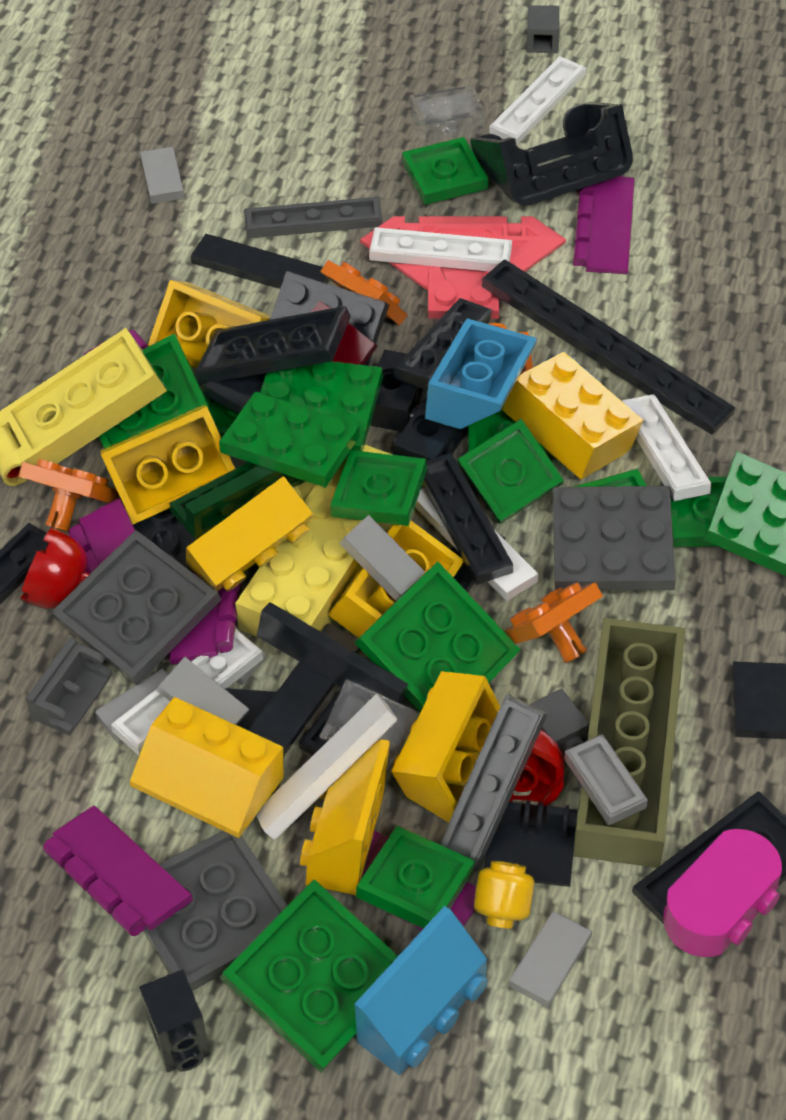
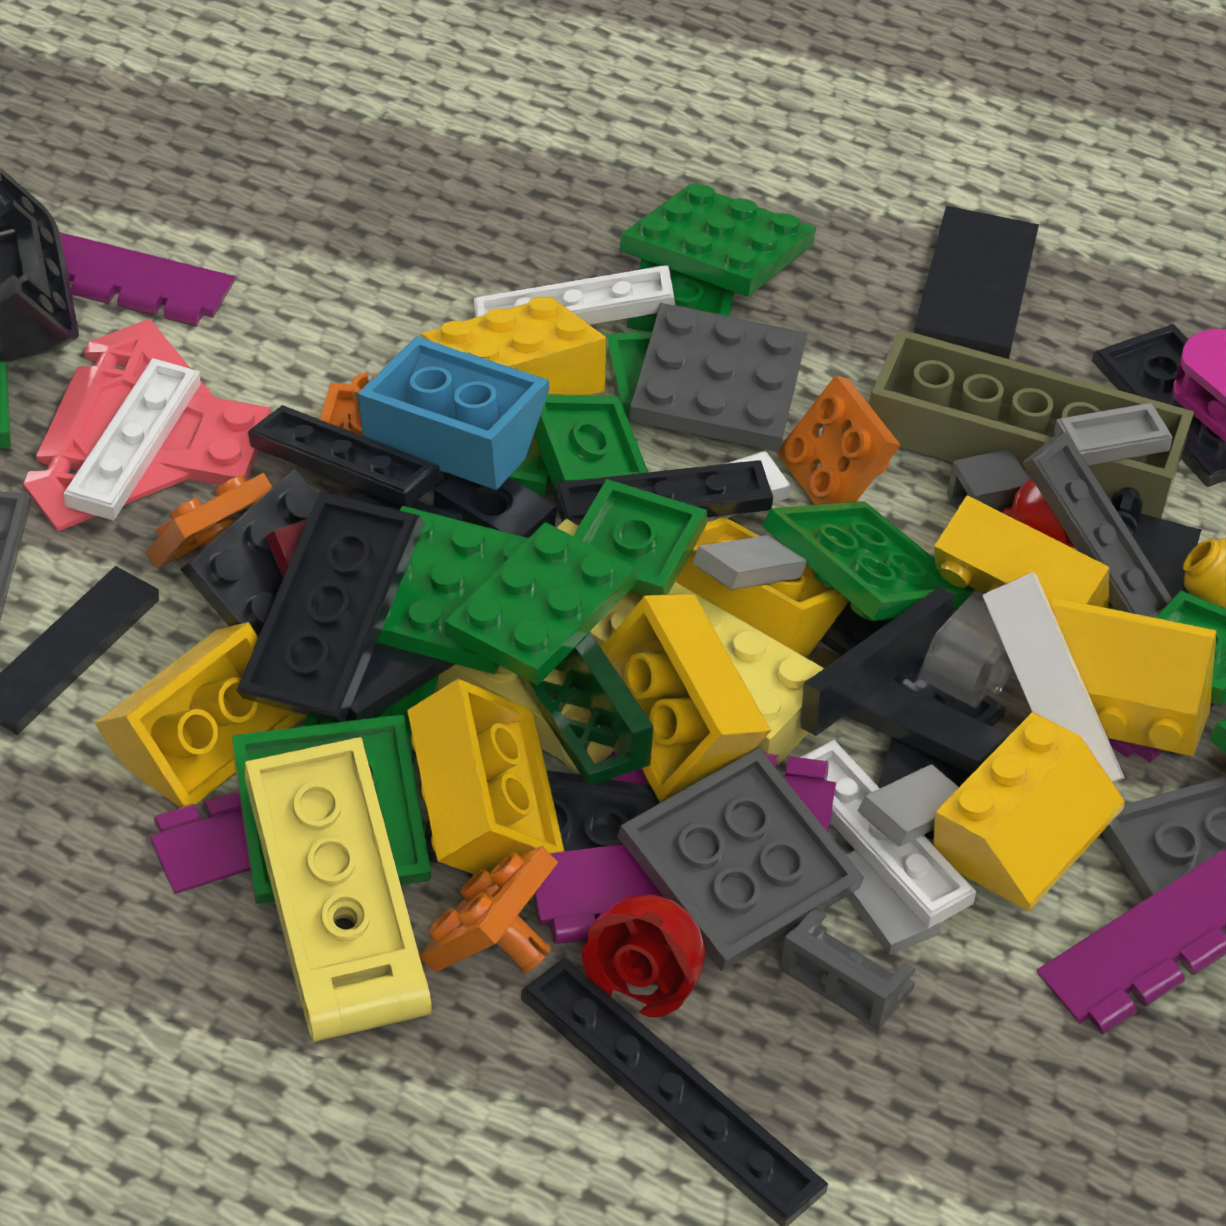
camera: 85 degrees left, 5 degrees down
black tile [481,259,735,435] -> none

